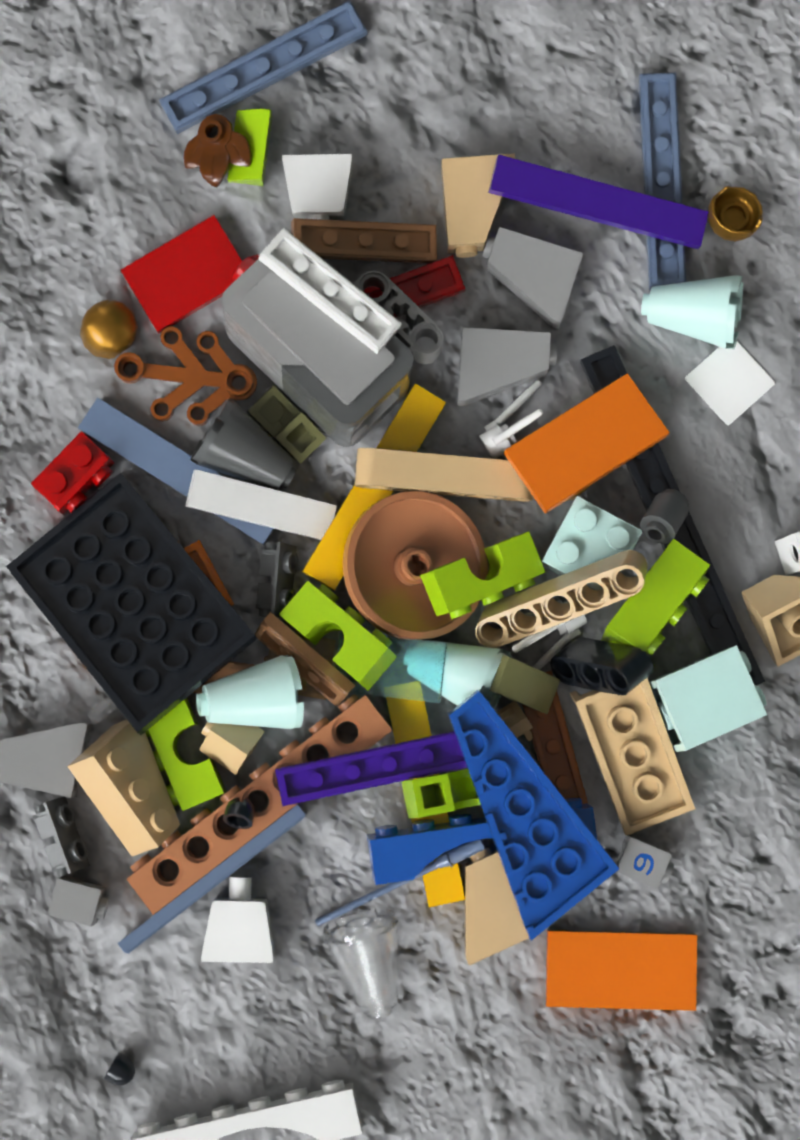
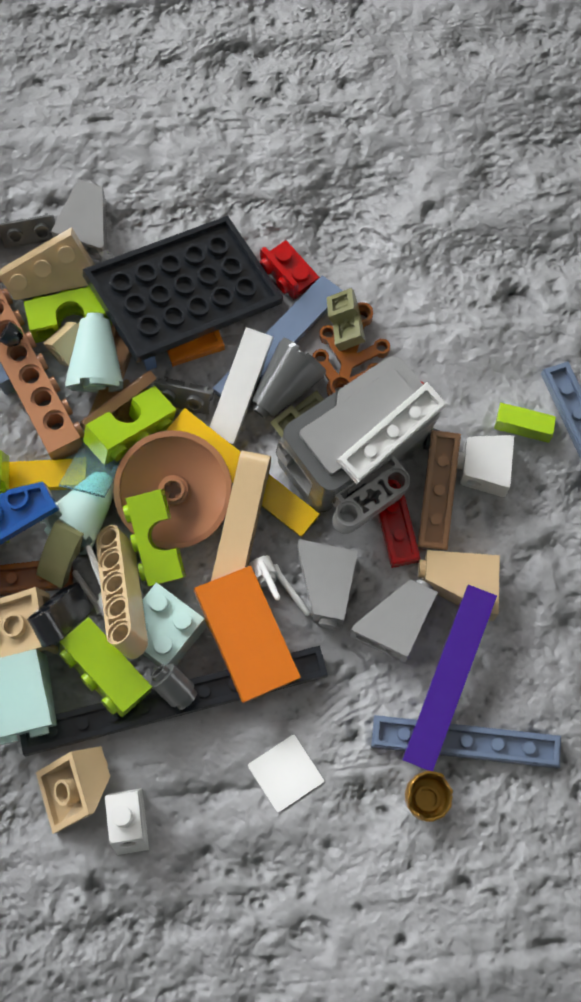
camera: 100 degrees right, 15 degrees down
pearl gold hair [80,300,138,359] -> none
red tile [120,215,242,334] -> none
reddish brown plate [184,114,252,187] -> none
dark purple tile [275,732,467,806] -> none
tan tile [497,701,533,741] -> none
light aqua cone [641,275,743,350] -> none
none -> olive slope [327,288,365,351]

